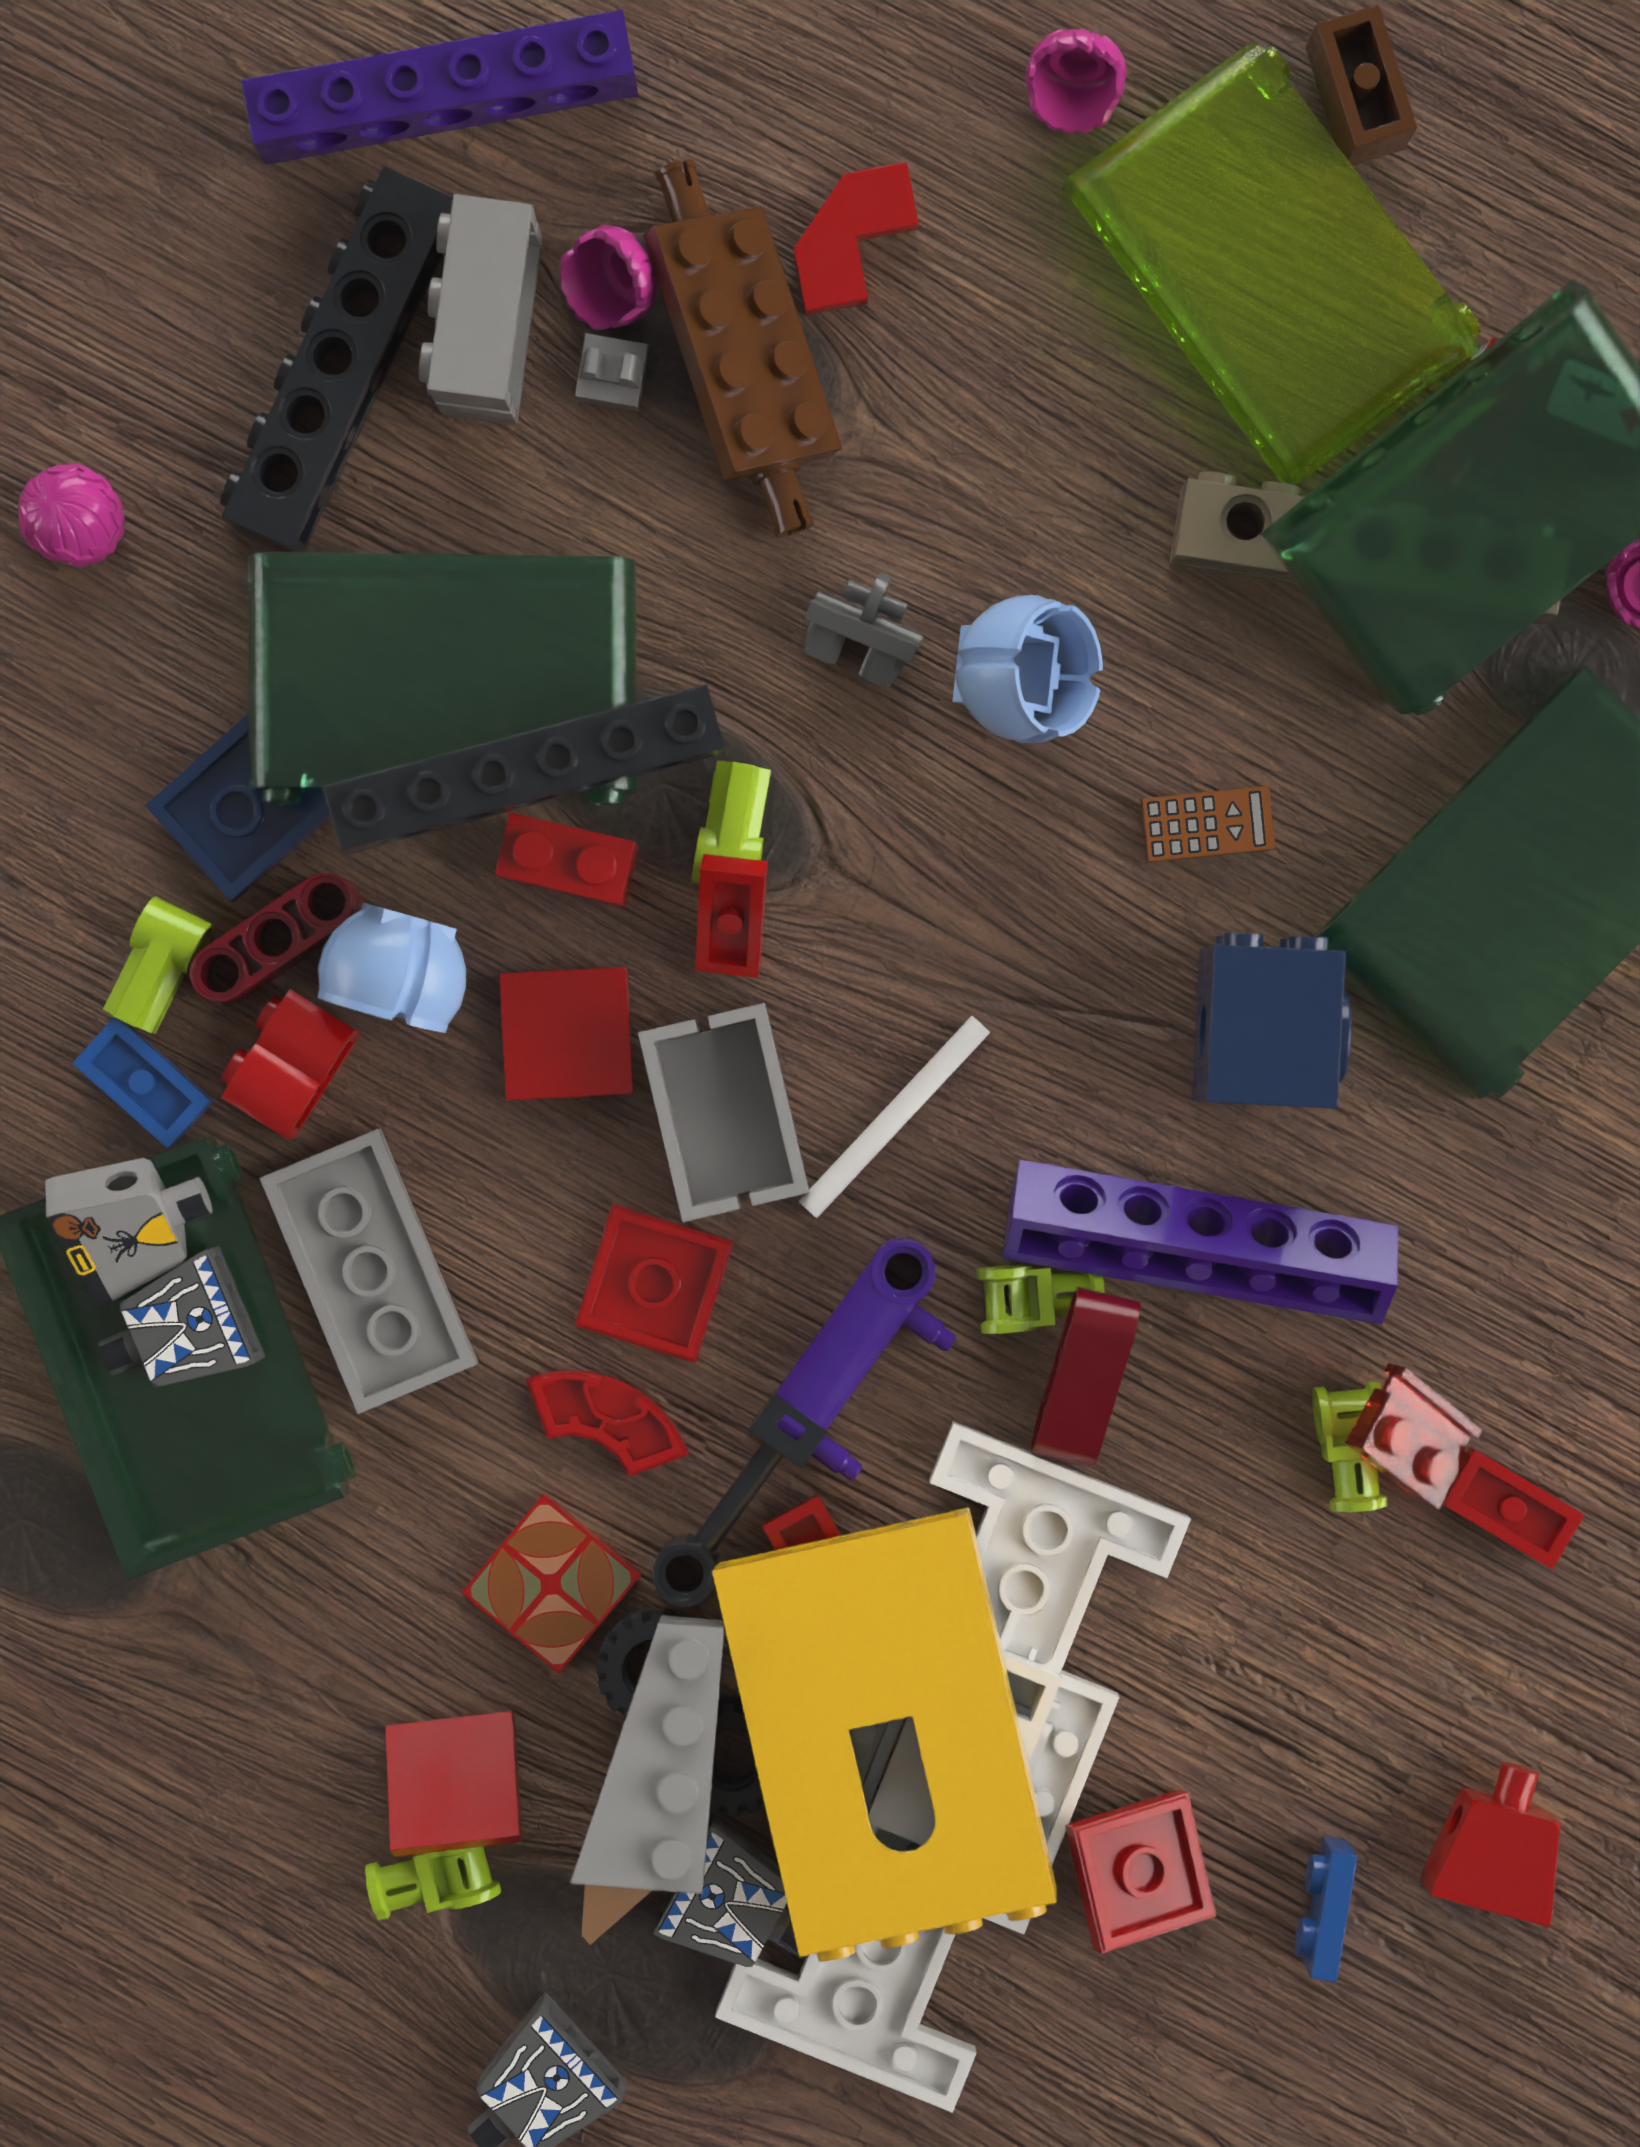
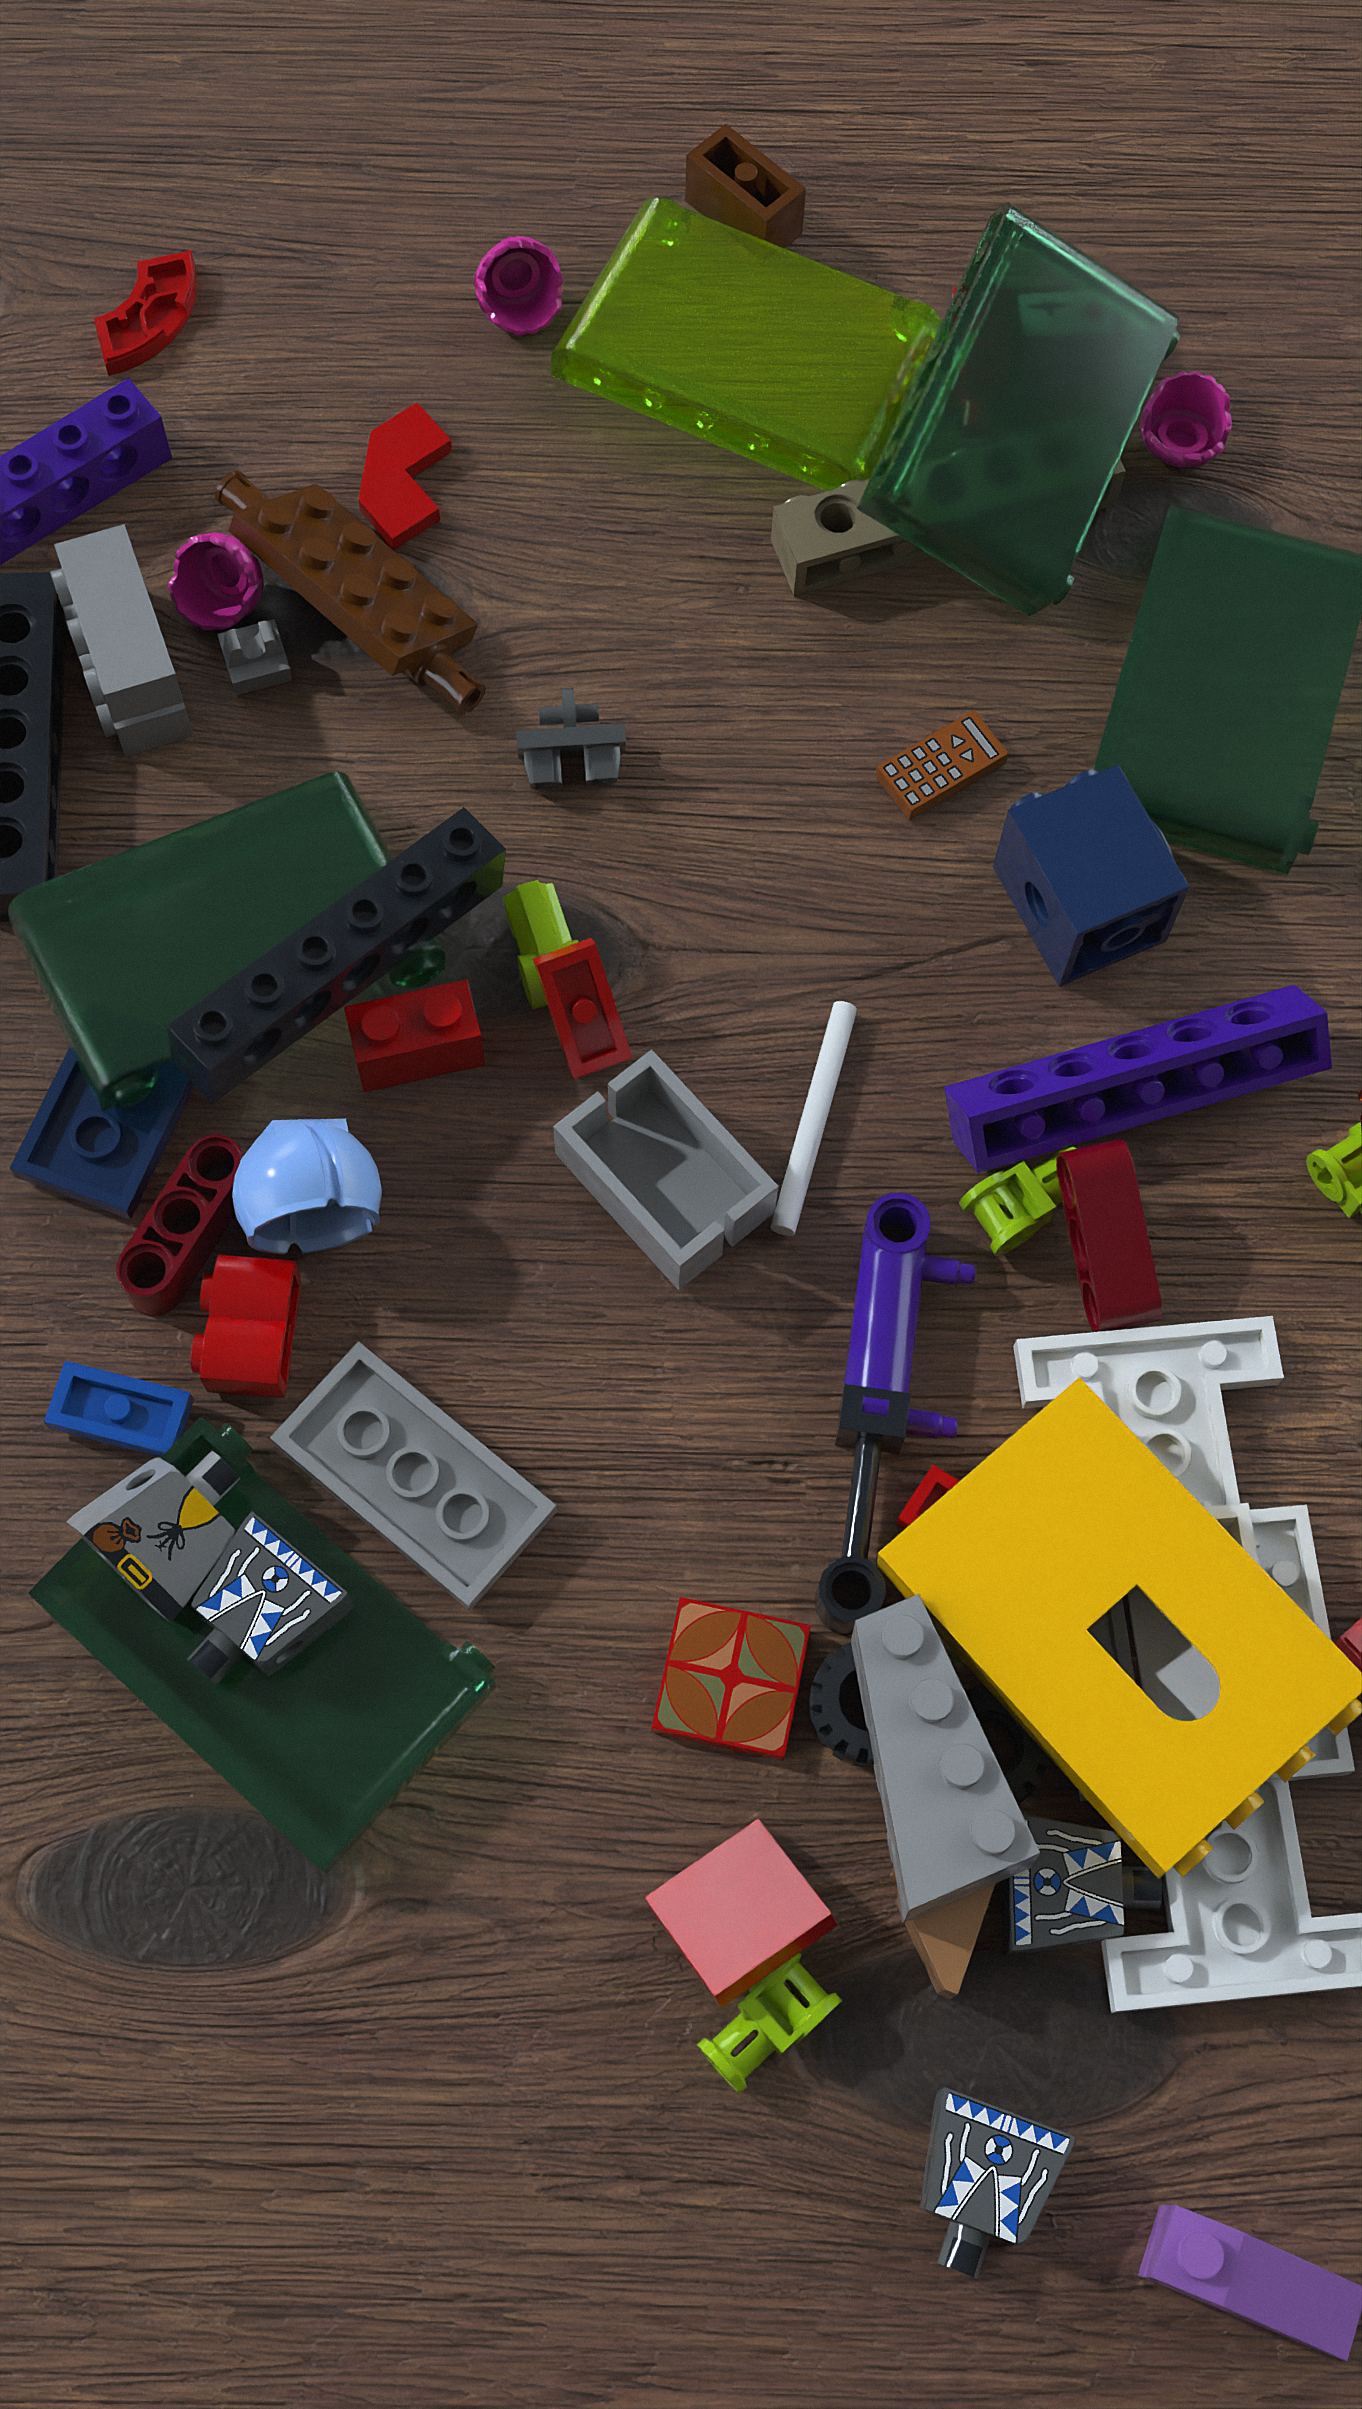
camera: 30 degrees left, 20 degrees down
lime piece [103,896,214,1034] -> none
red tile [499,967,634,1101] -> none
red tile [525,1370,689,1477] -> none
red tile [574,1203,734,1363] -> none
light blue piece [952,595,1103,743] -> none

